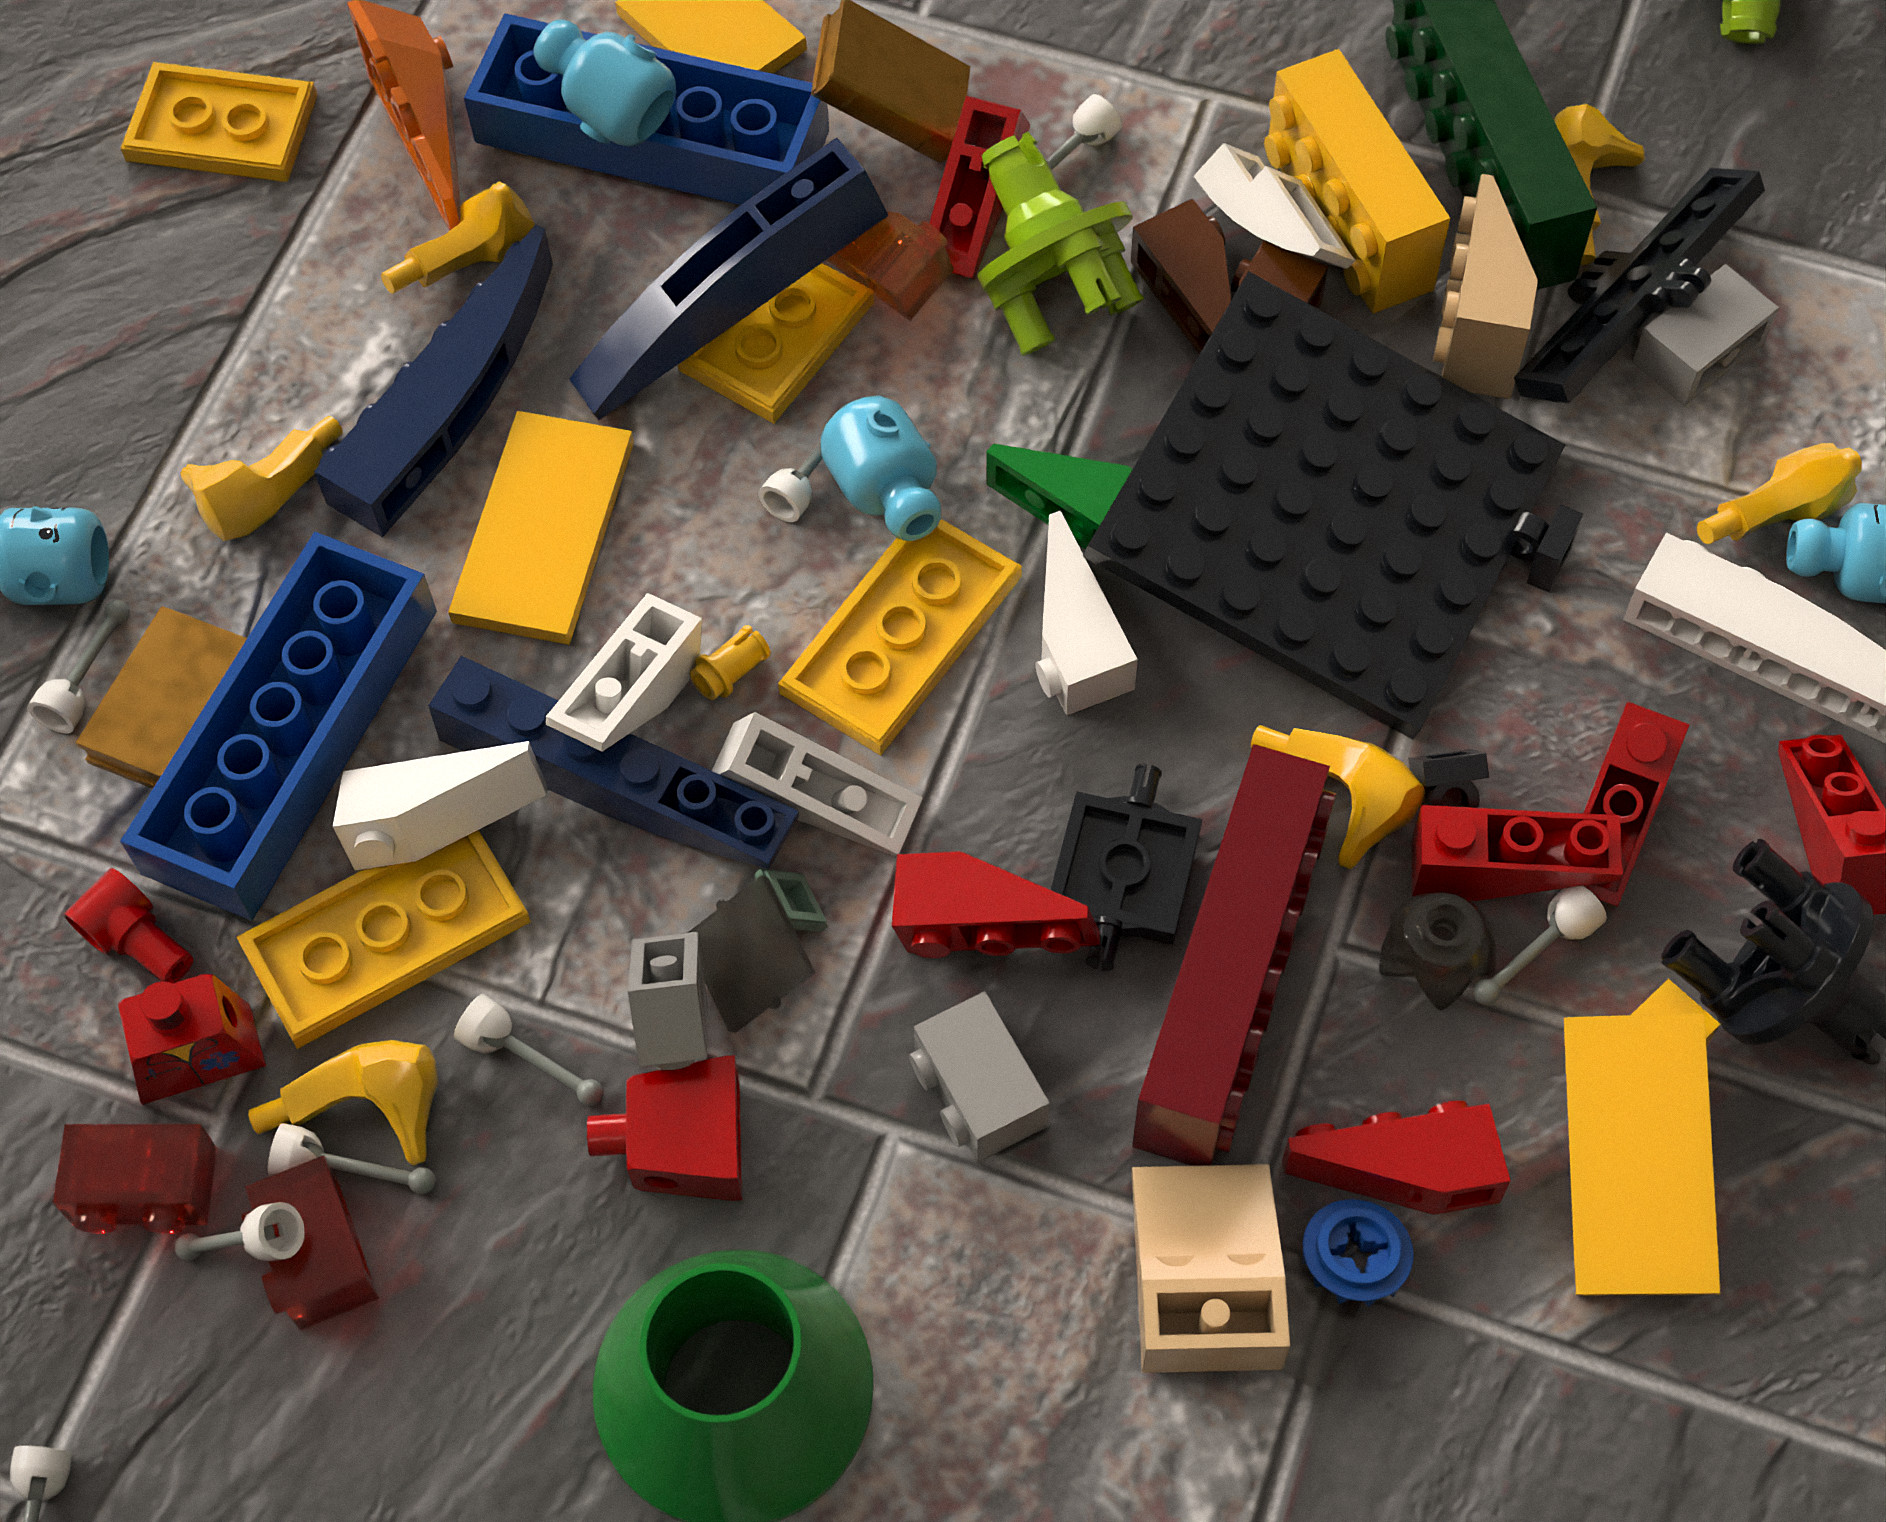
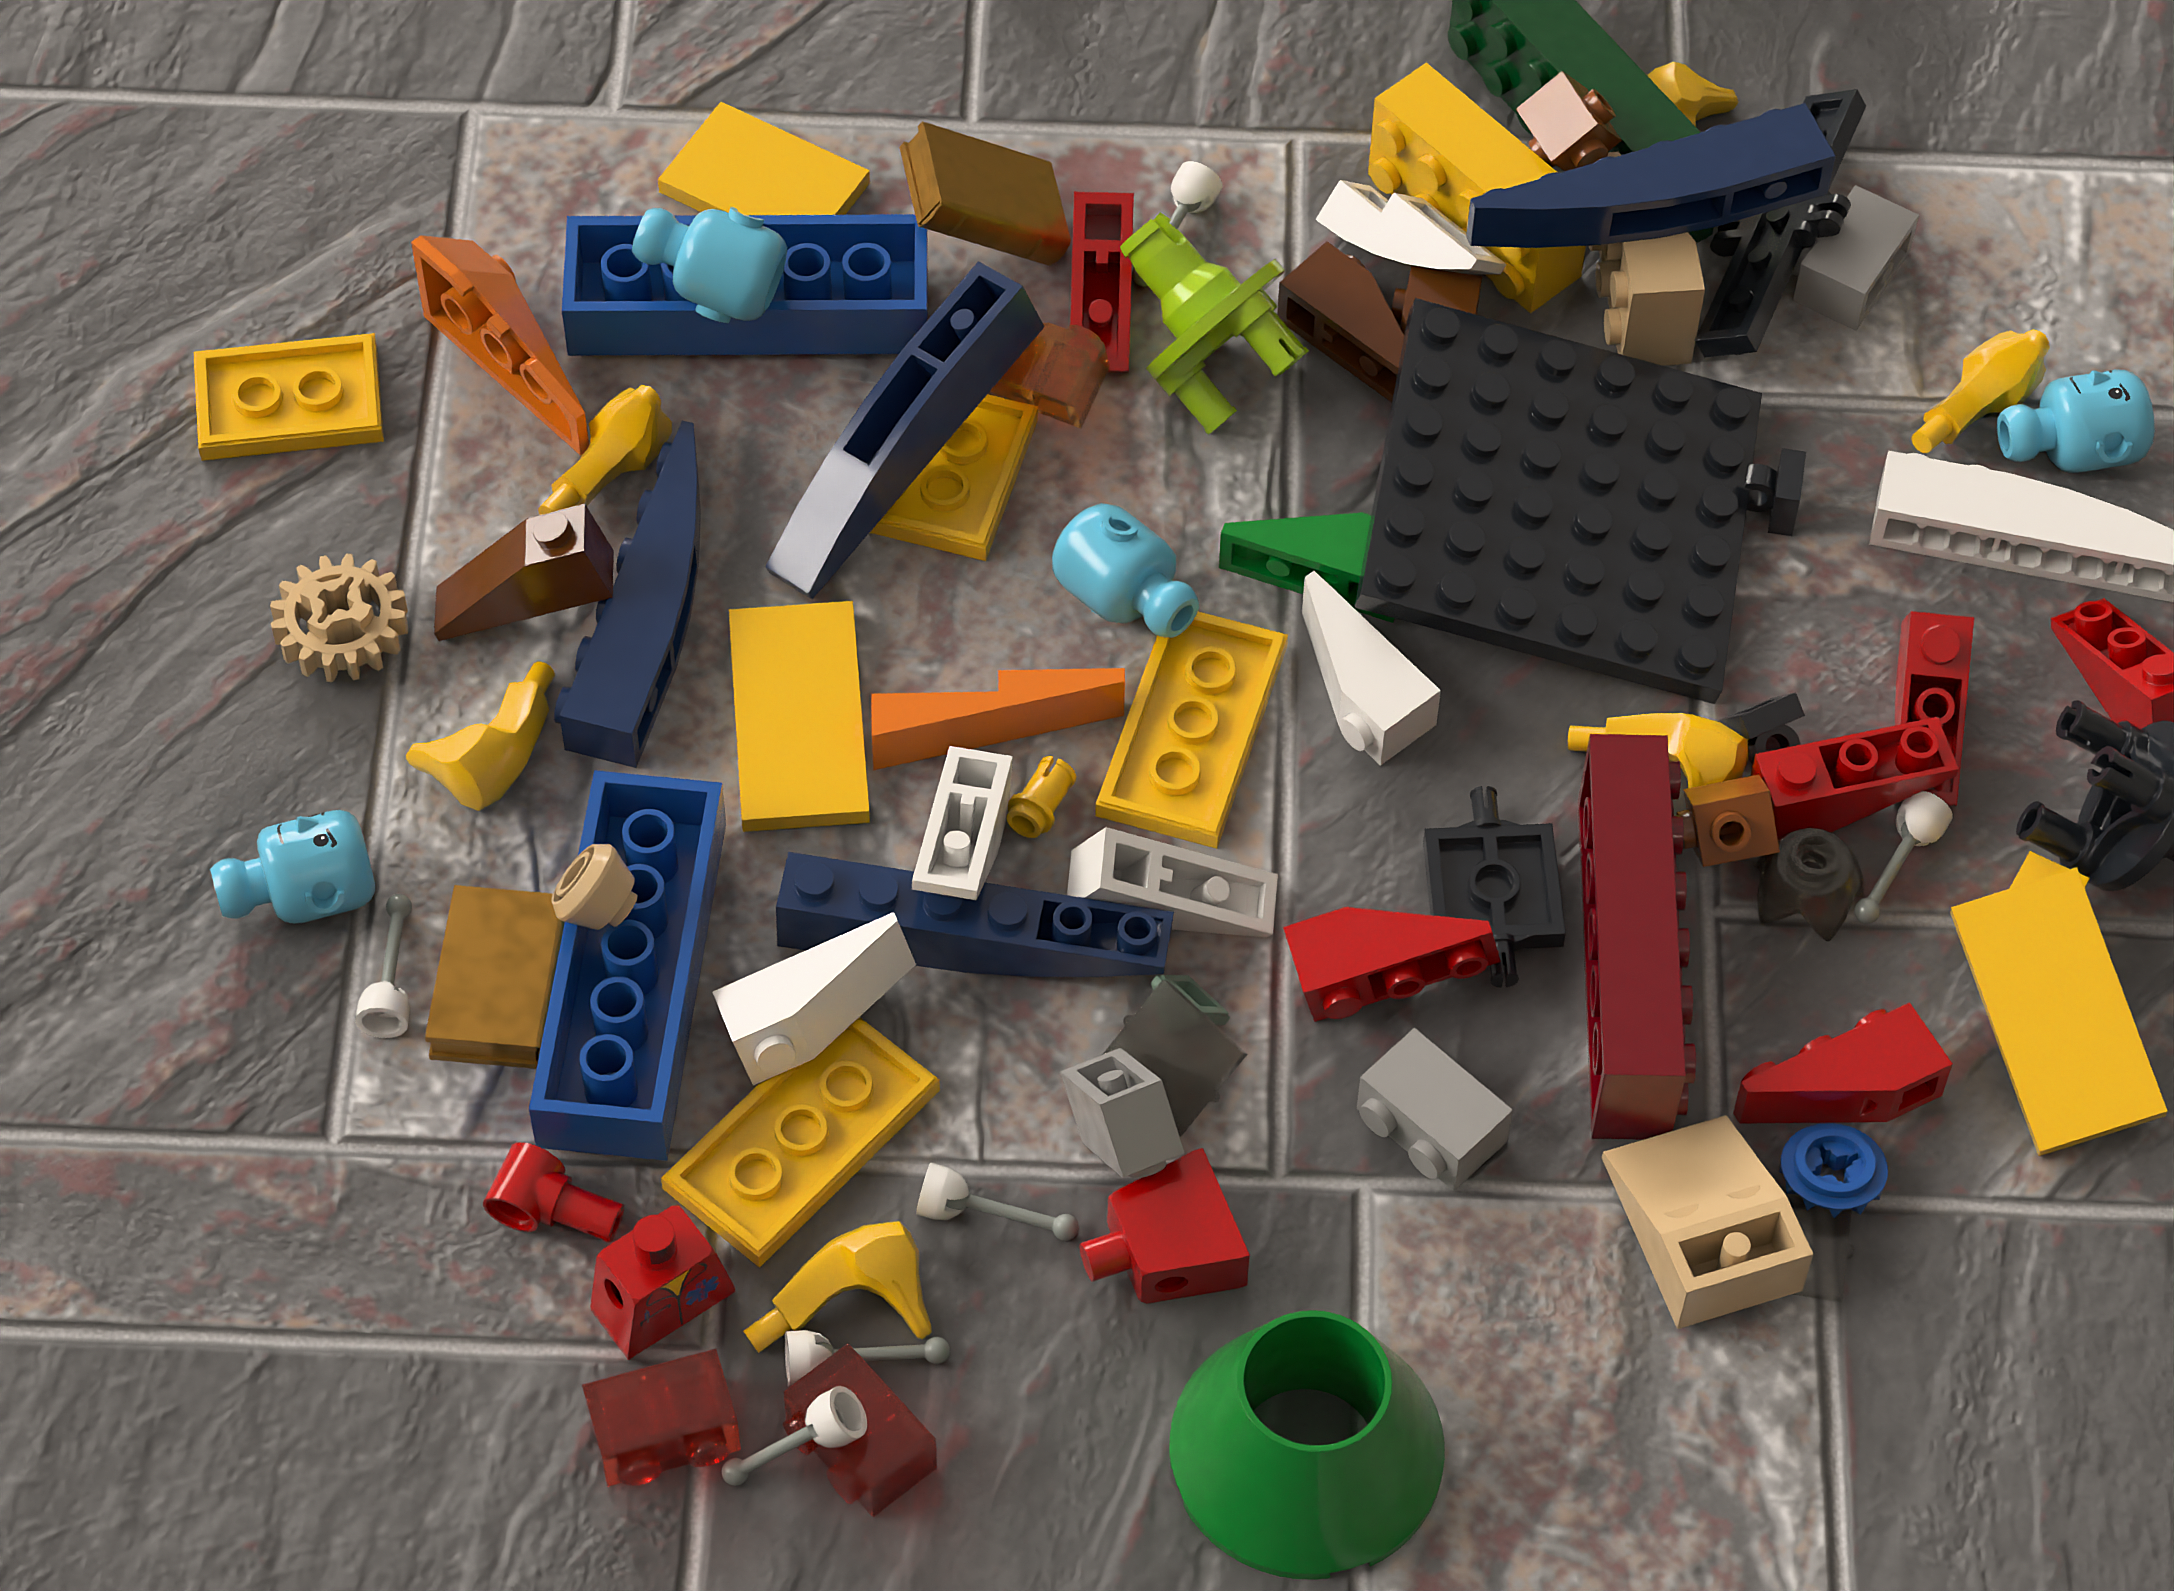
camera: 20 degrees left, 5 degrees down
white hinge [758,404,847,522] -> none
none -> tan gear [270,554,409,682]
none -> reddish brown slope [434,504,614,641]
none -> tan cone [551,844,637,930]
none -> orange slope [871,668,1125,771]
none -> dark blue slope [1466,103,1836,248]
none -> brick [1516,71,1622,171]
none -> dark orange brick [1676,774,1780,867]

